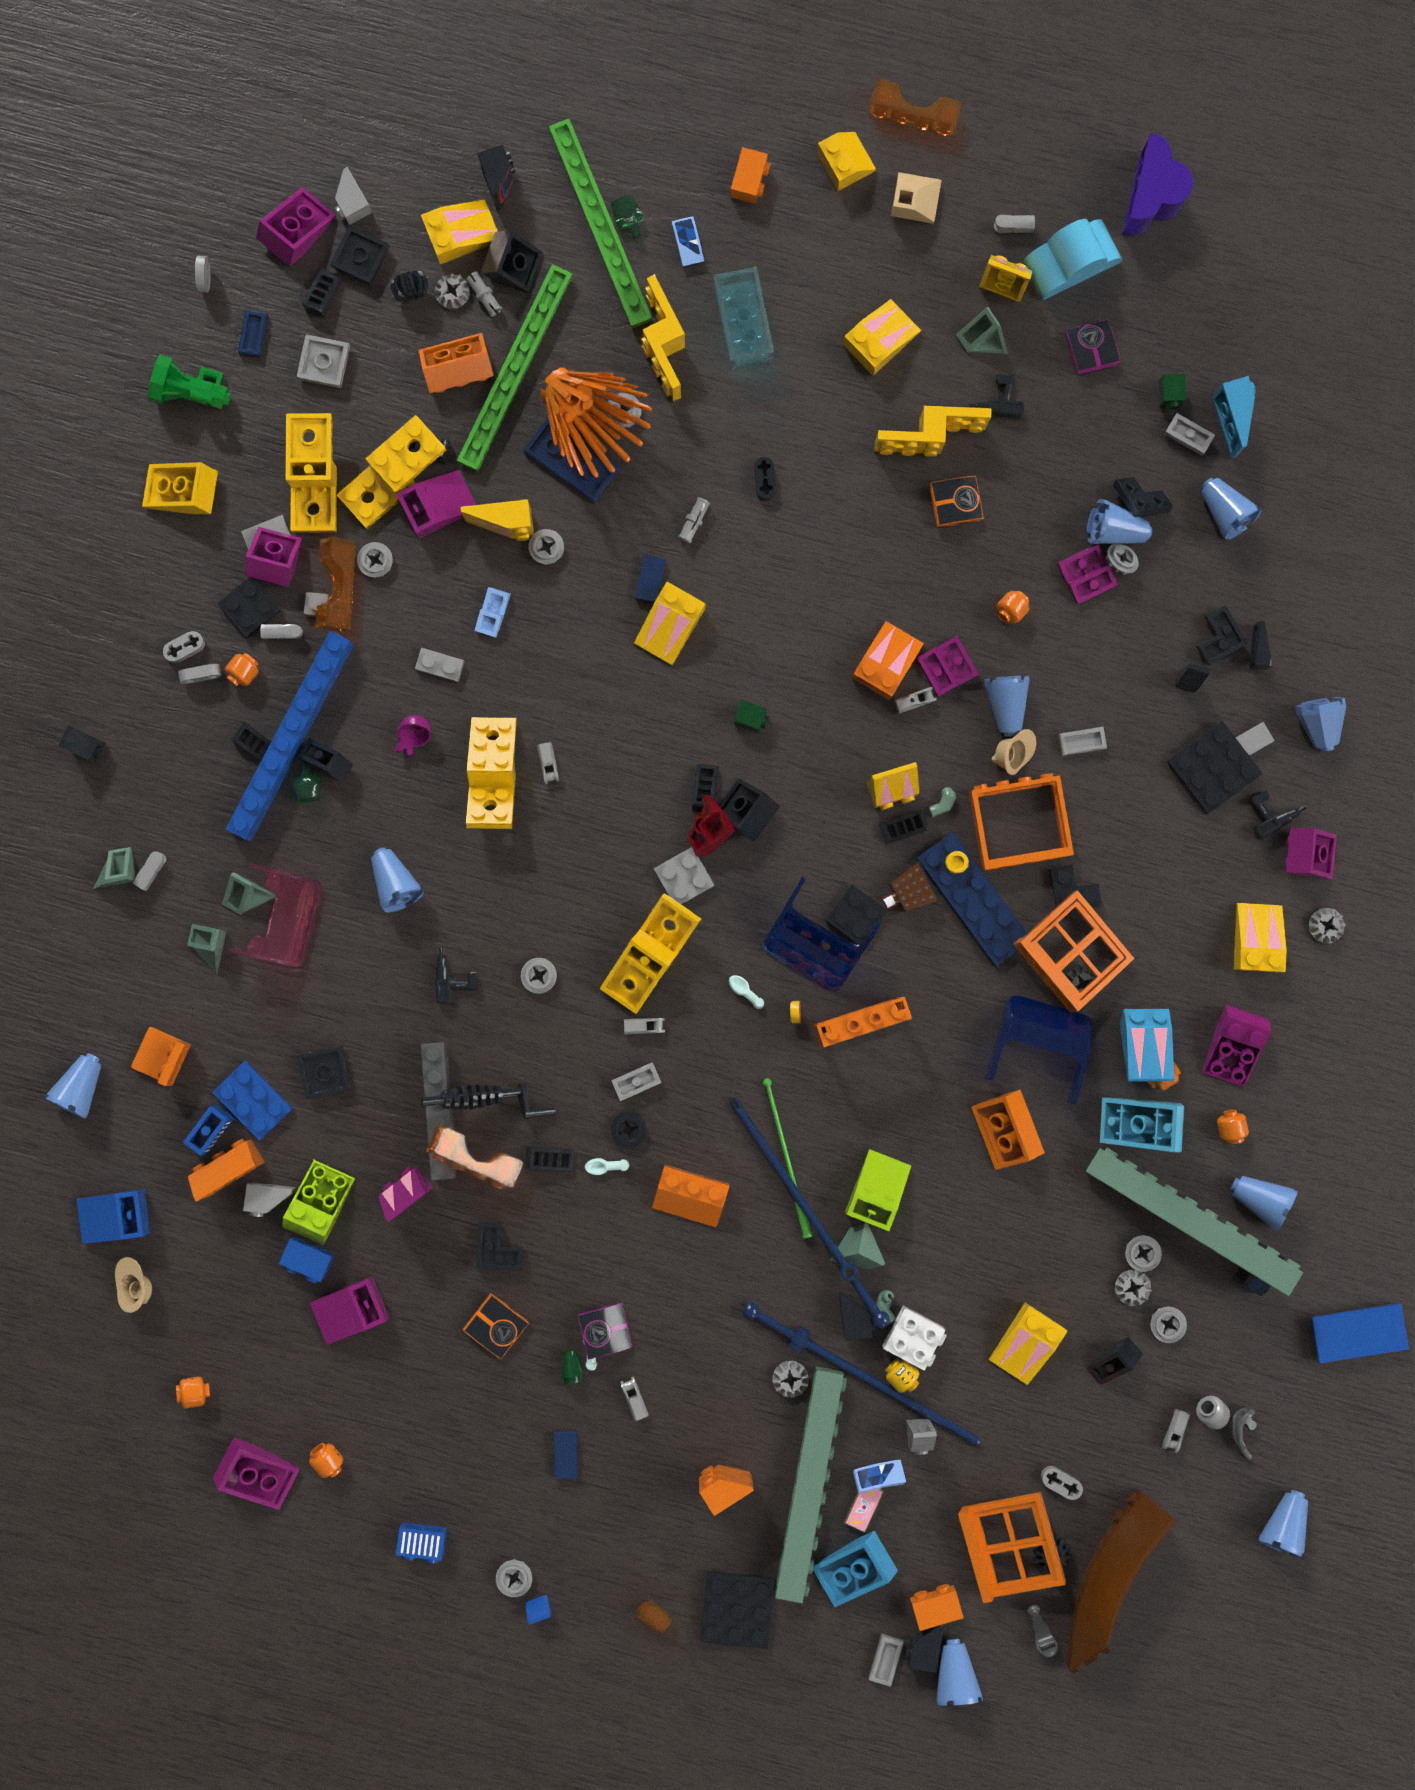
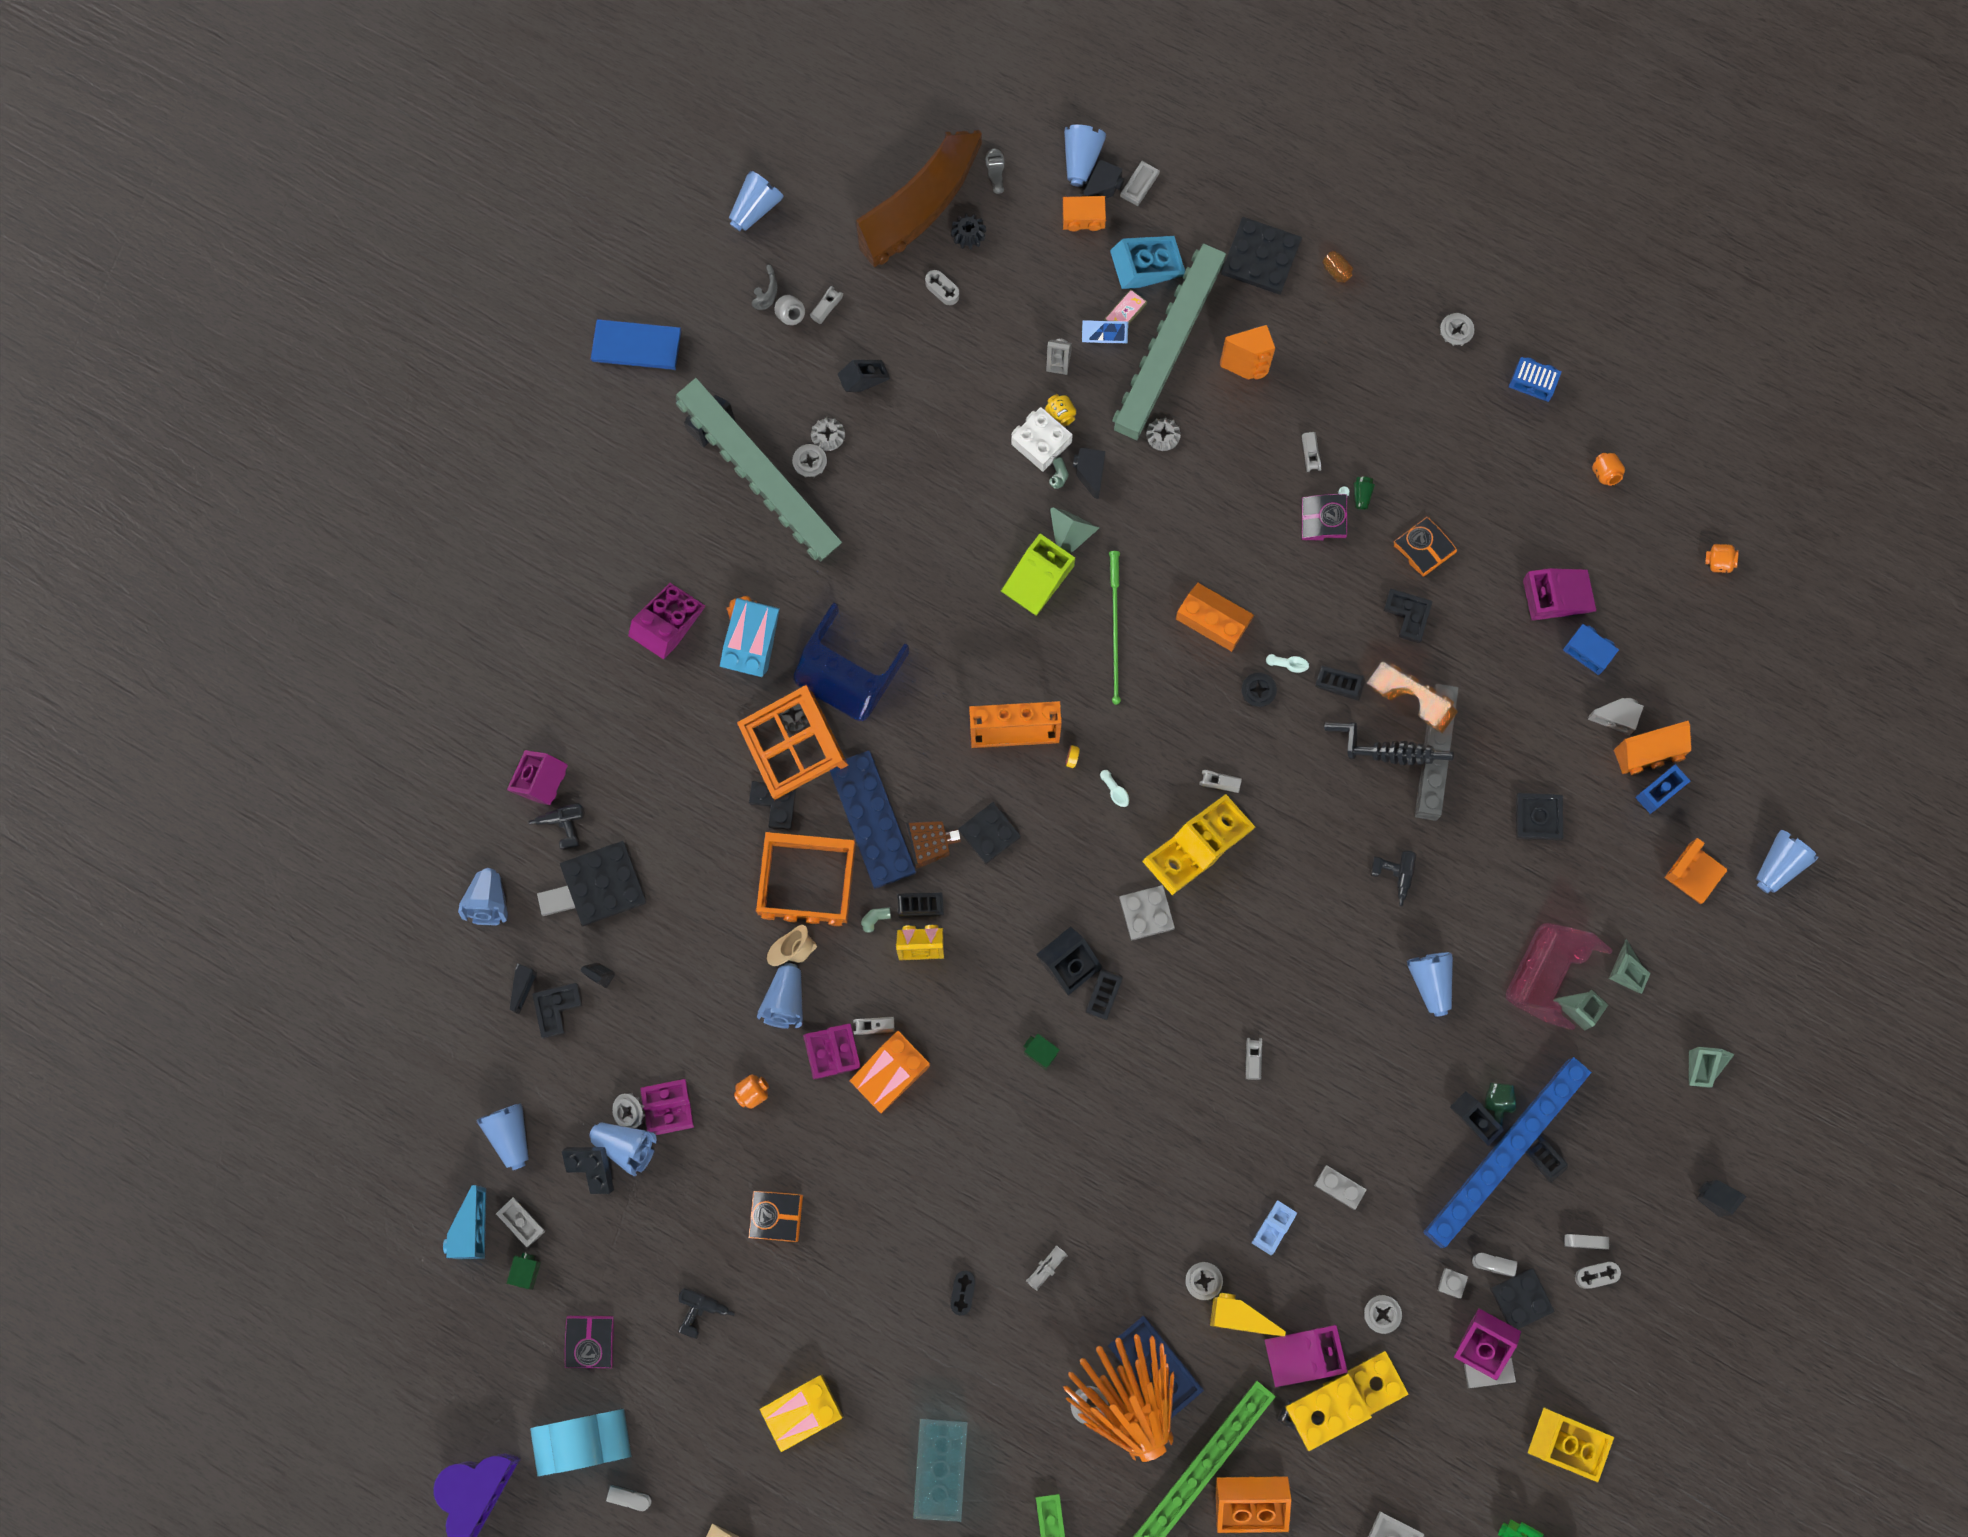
camera: 160 degrees left, 10 degrees down
blue slope [77,1189,150,1244] -> none
tan piece [115,1257,152,1313] -> none
light grey bar [132,852,166,891] -> none
blue plate [212,1061,293,1141] -> none
magenta slope [213,1438,300,1510] -> none
orange head [225,653,259,687] -> none
lime slope [282,1160,355,1245] -> none
yellow bracket [286,413,337,533] -> none
clear orange arch [315,537,356,632] -> none
magenta slope [378,1166,434,1222] -> none
magenta piece [395,715,432,757] -> none
yellow bracket [466,718,517,829] -> none
light grey gear [521,958,557,994] -> none
blue slope [526,1595,552,1625] -> none
dark blue tile [554,1430,578,1479] -> none
light grey plate [611,1062,662,1101] -> none
yellow slope [634,582,706,665] -> none
dark blue tile [635,555,666,603] -> none
yellow bracket [641,274,685,402] -> none
dark red slope [687,795,735,856] -> none
dark blue bar [730,1097,890,1329] -> none
dark blue bar [742,1302,981,1446] -> none
clear blue windscreen [763,876,881,991] -> none
yellow bracket [874,406,991,457] -> none
yellow tile [945,851,968,874] -> none
sand green slope [956,307,1008,354] -> none
orange window [958,1492,1066,1603] -> none
orange slope [971,1090,1045,1170] -> none
yellow slope [979,255,1032,302] -> none
yellow slope [989,1302,1067,1385] -> none
light grey tile [1058,727,1107,756] -> none
medium azure brick [1100,1098,1184,1152] -> none
light grey gear [1150,1306,1187,1343] -> none
orange head [1217,1109,1249,1144] -> none
medium blue cone [1230,1176,1298,1231] -> none
yellow slope [1233,903,1286,973] -> none
light grey gear [1309,908,1346,944] -> none

